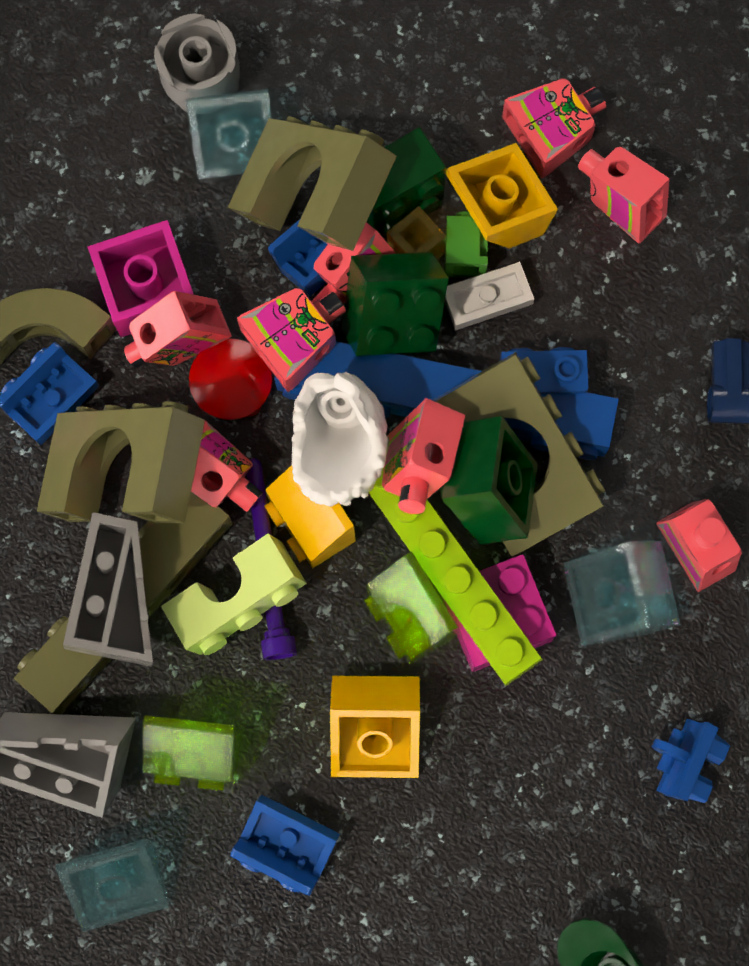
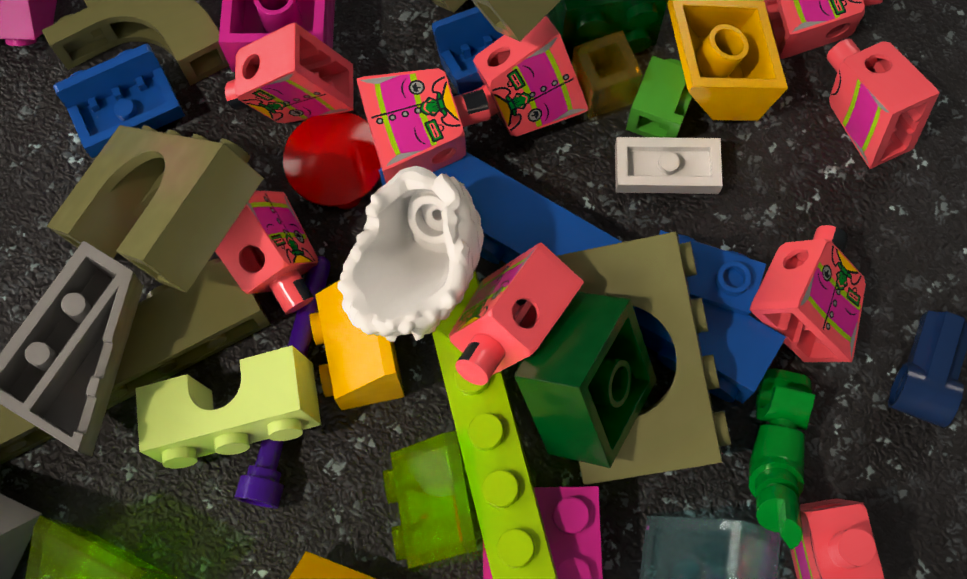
camera: 20 degrees right, 5 degrees down
dark green brick [341,252,449,356] -> none
none -> green piece [748,368,816,550]
none -> coral torso [750,225,866,362]

